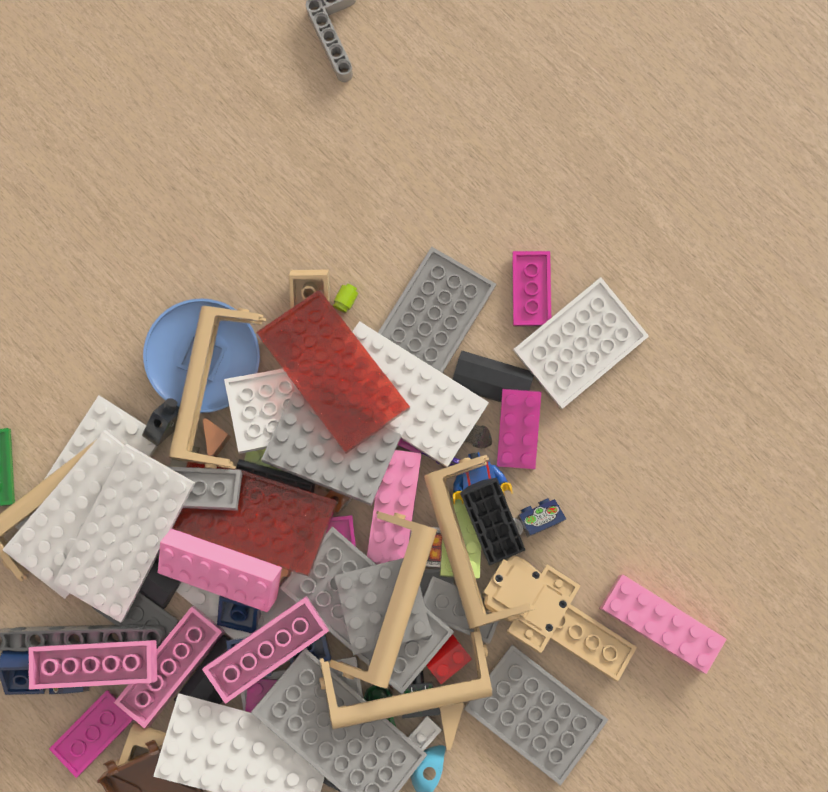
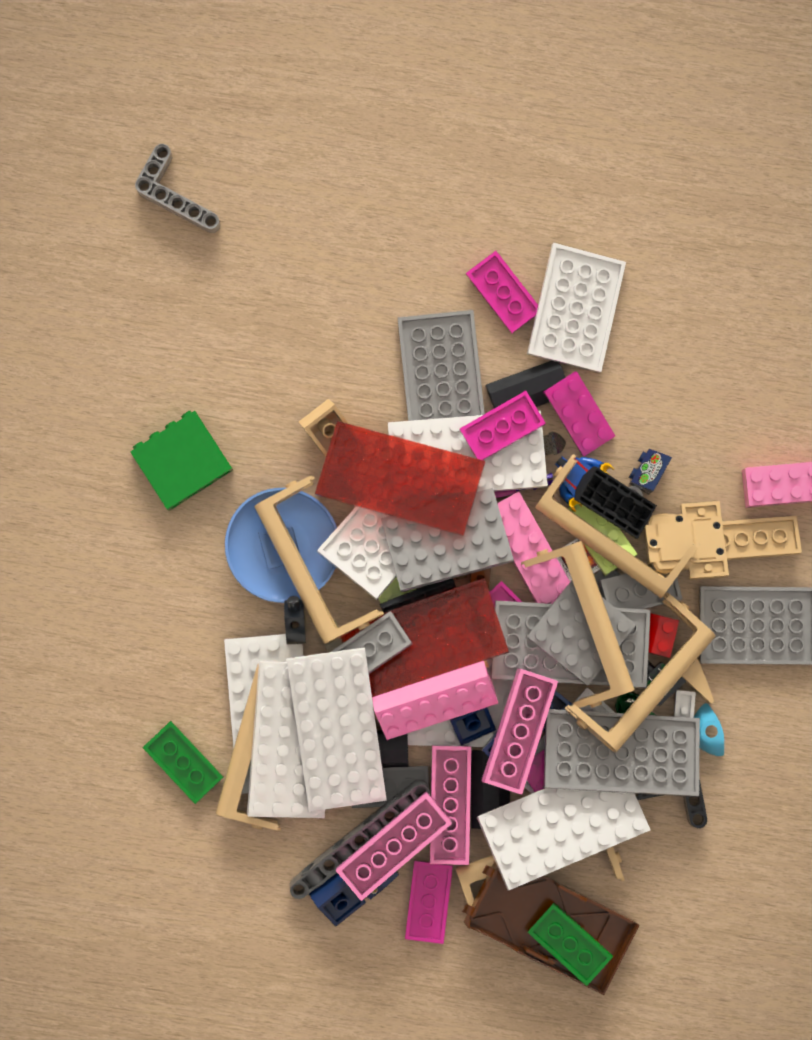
camera: 45 degrees left, 5 degrees up
nougat slope [203,419,231,457] -> none
lime brick [333,283,358,313] -> none
none -> green panel [130,410,233,511]
none -> dark pink plate [459,391,546,462]

